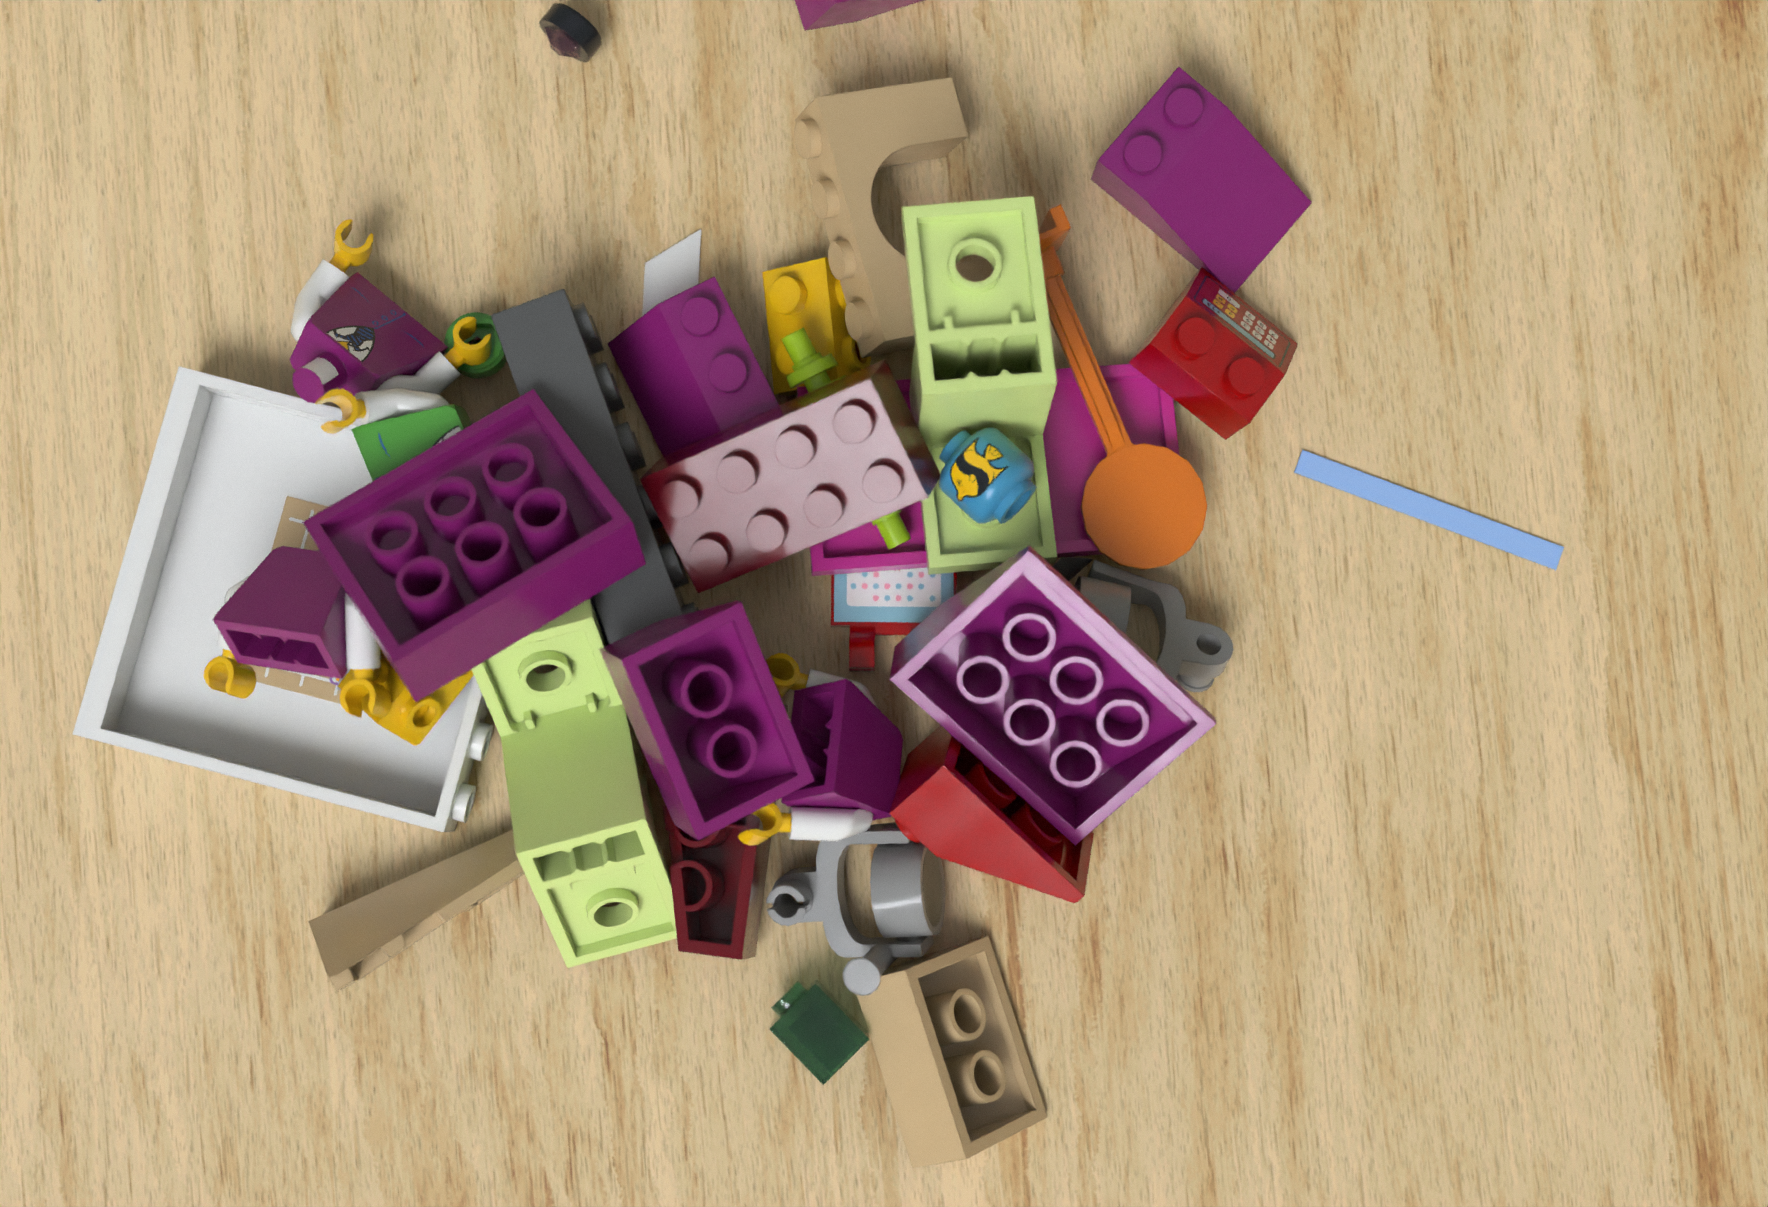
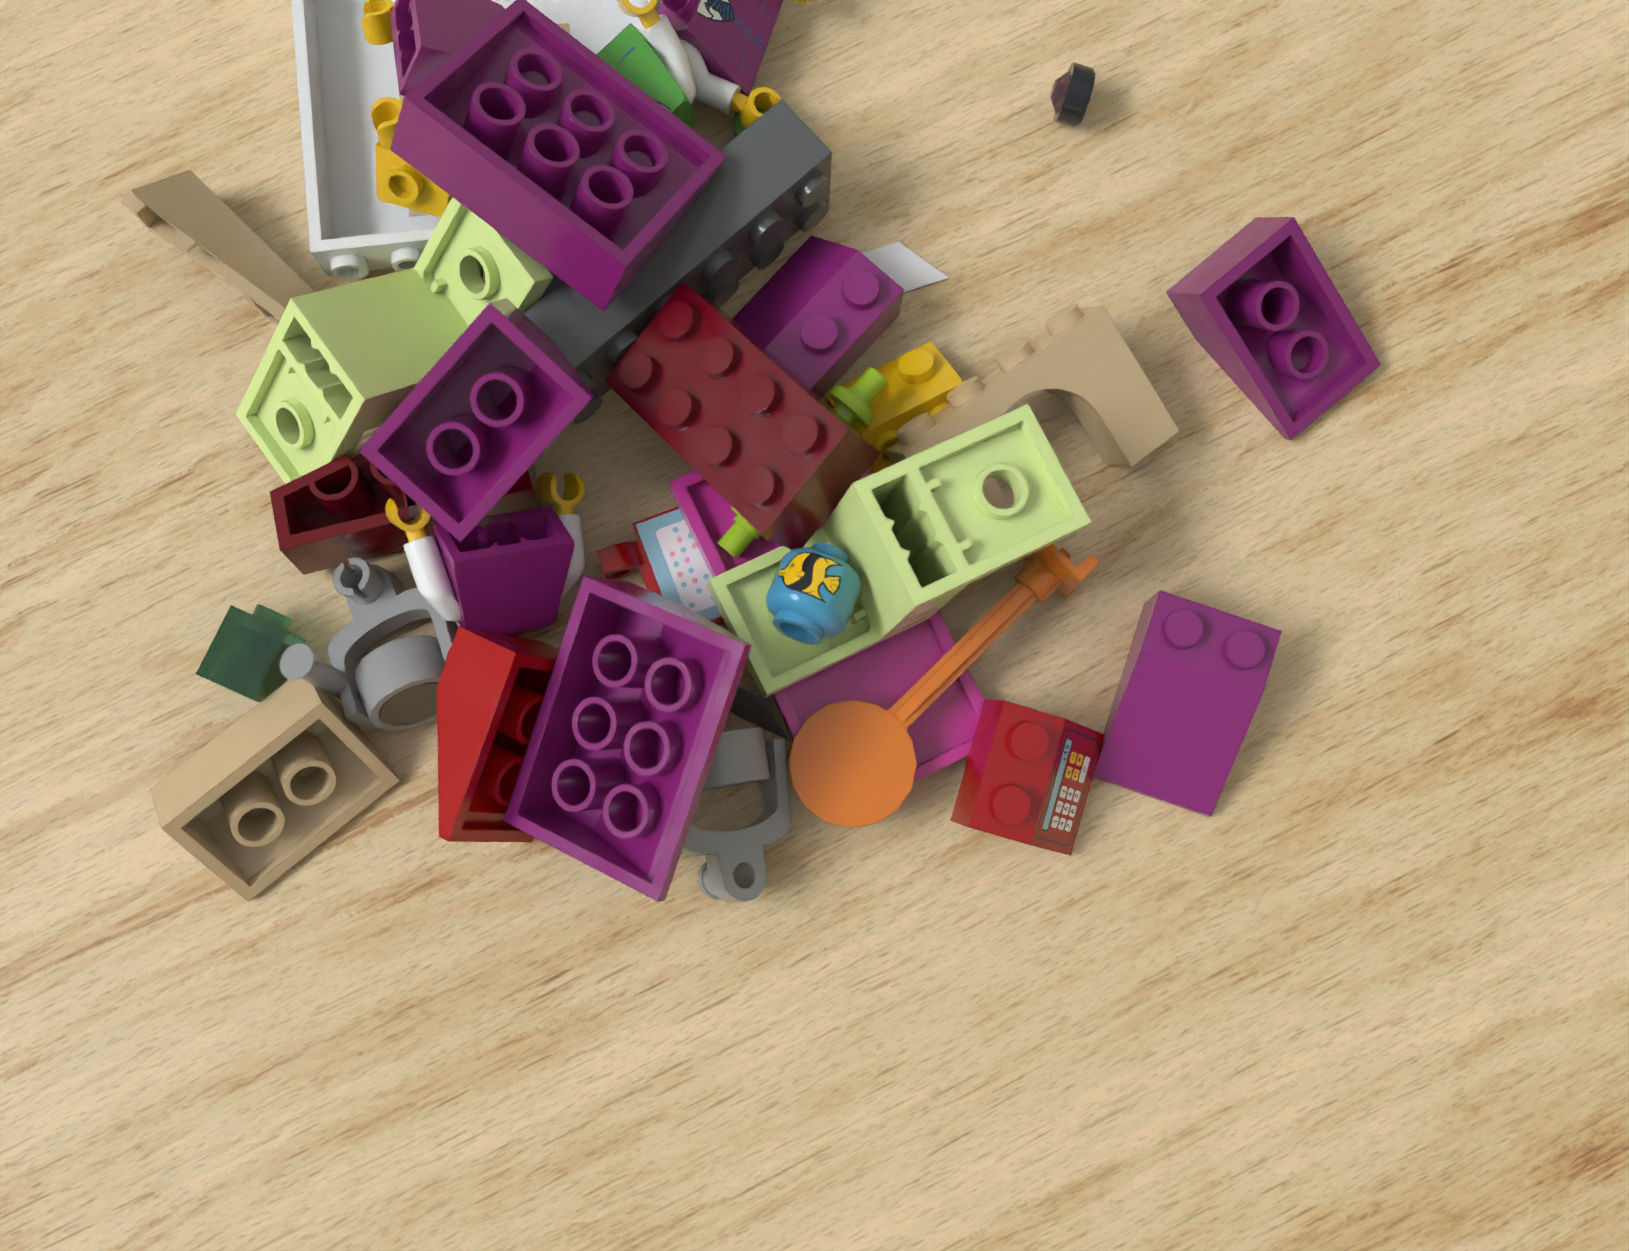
camera: 70 degrees right, 5 degrees down
light blue sticker [1294,450,1564,570] -> none

